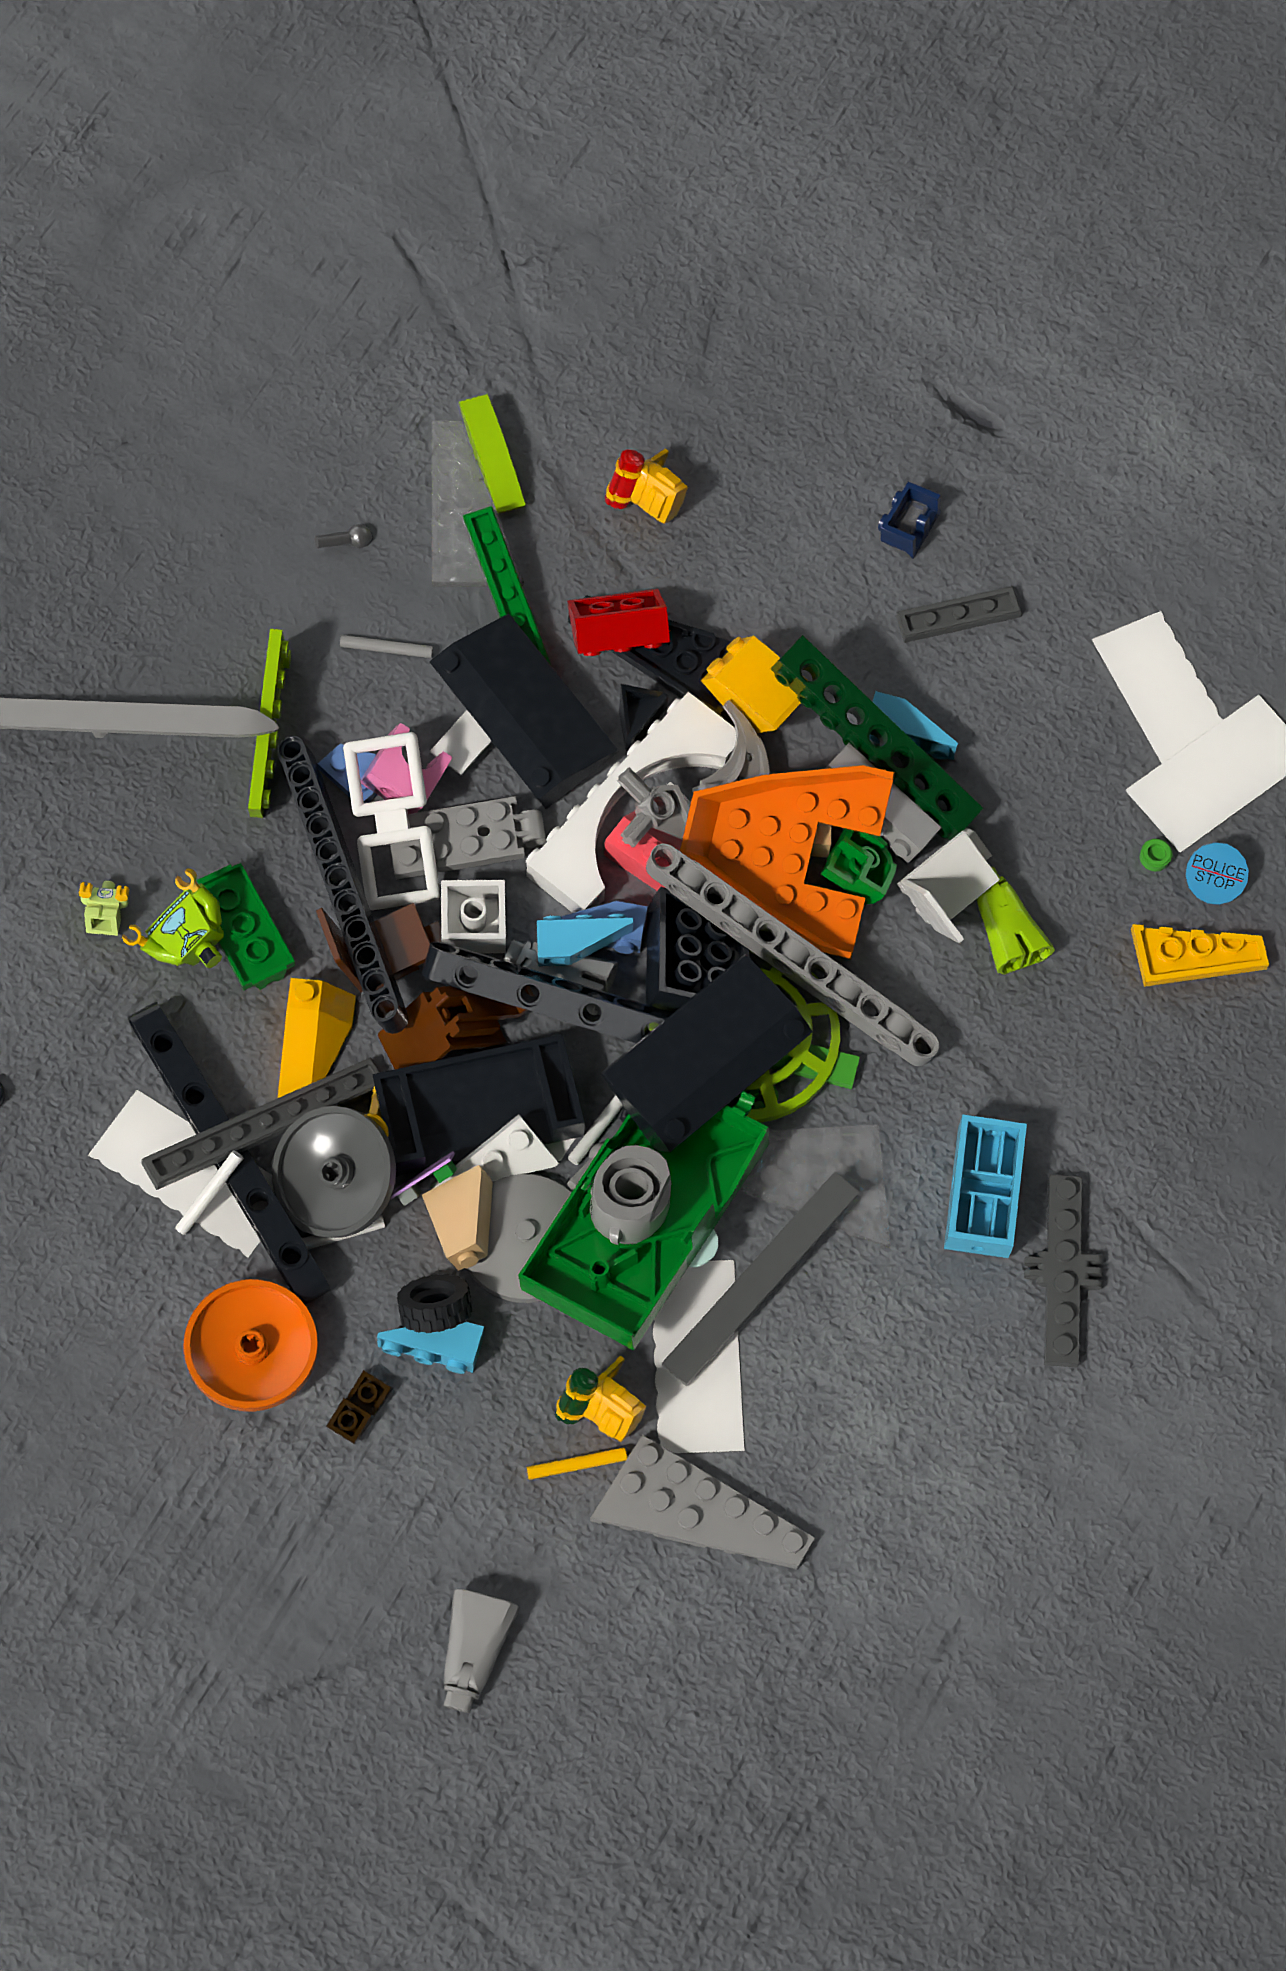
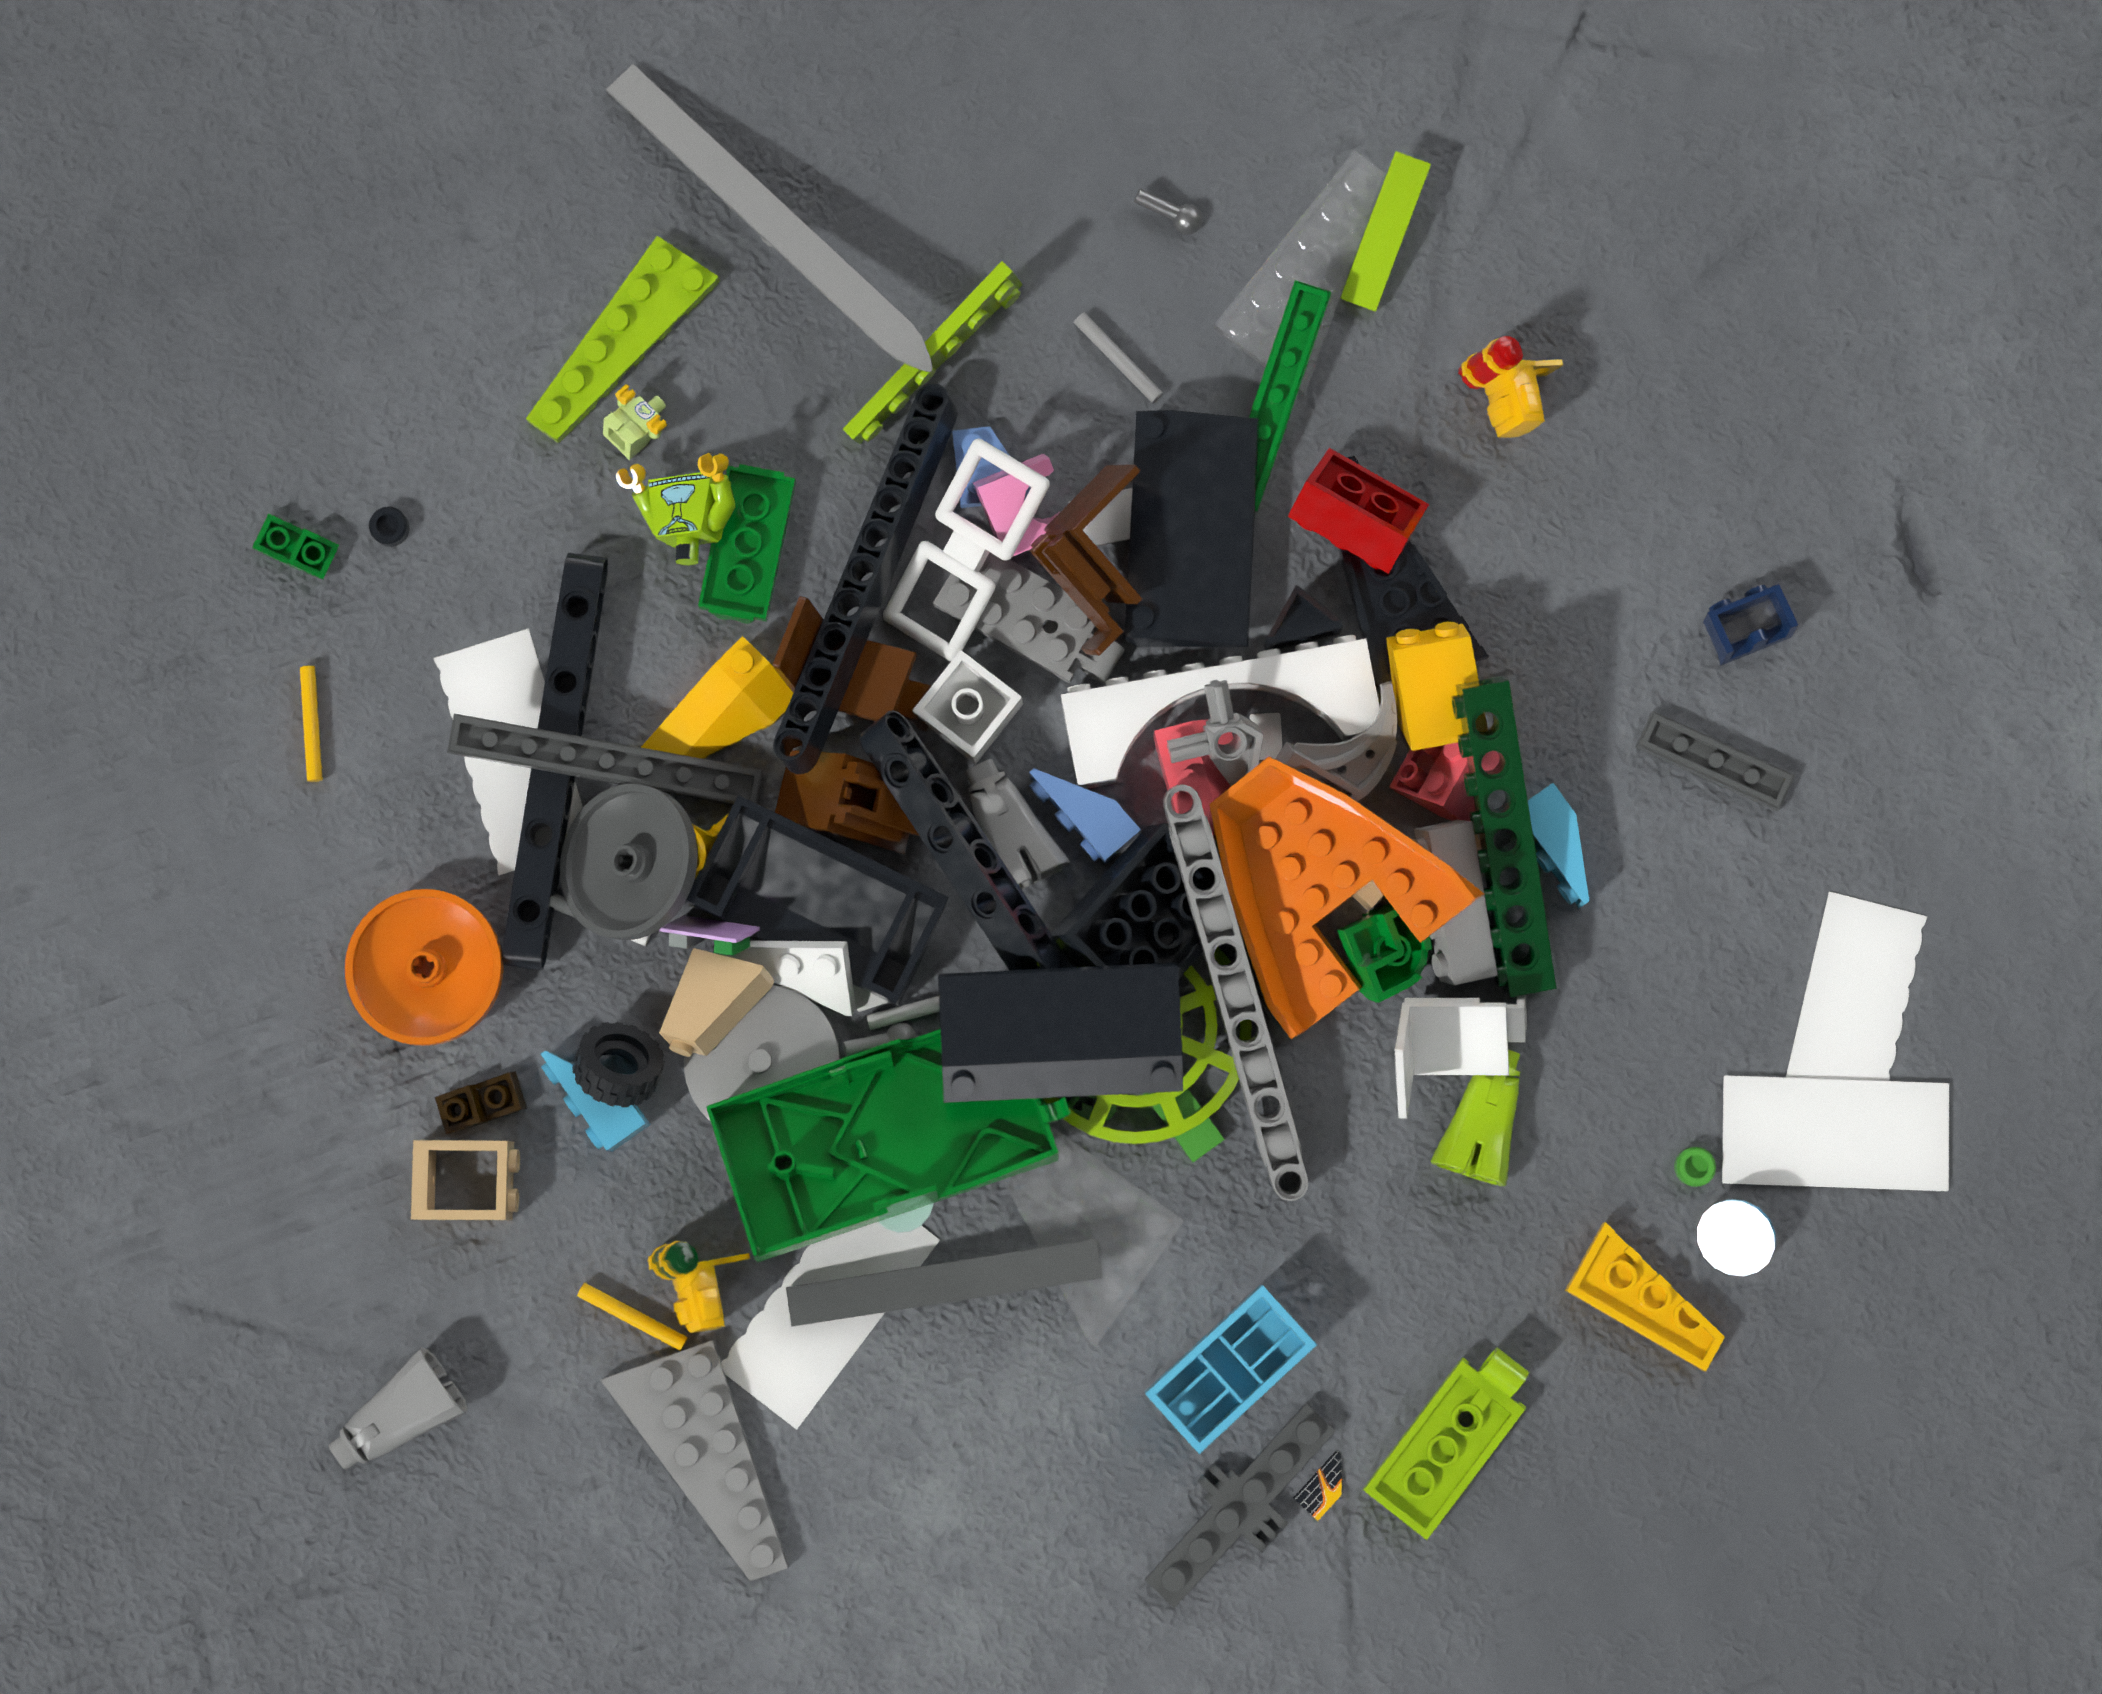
camera: 50 degrees right, 15 degrees up
white bar [175,1151,243,1235] -> none
medium azure slope [537,914,633,966] -> none
light grey piece [590,1145,671,1245] -> none
none -> yellow bar [300,666,323,782]
none -> tan window [411,1140,520,1220]
none -> lime wing [526,236,720,443]
none -> reddish brown piece [1030,464,1142,656]
none -> sticker [1293,1451,1342,1521]
none -> lime hinge [1362,1347,1529,1540]
none -> coral slope [1389,743,1499,821]

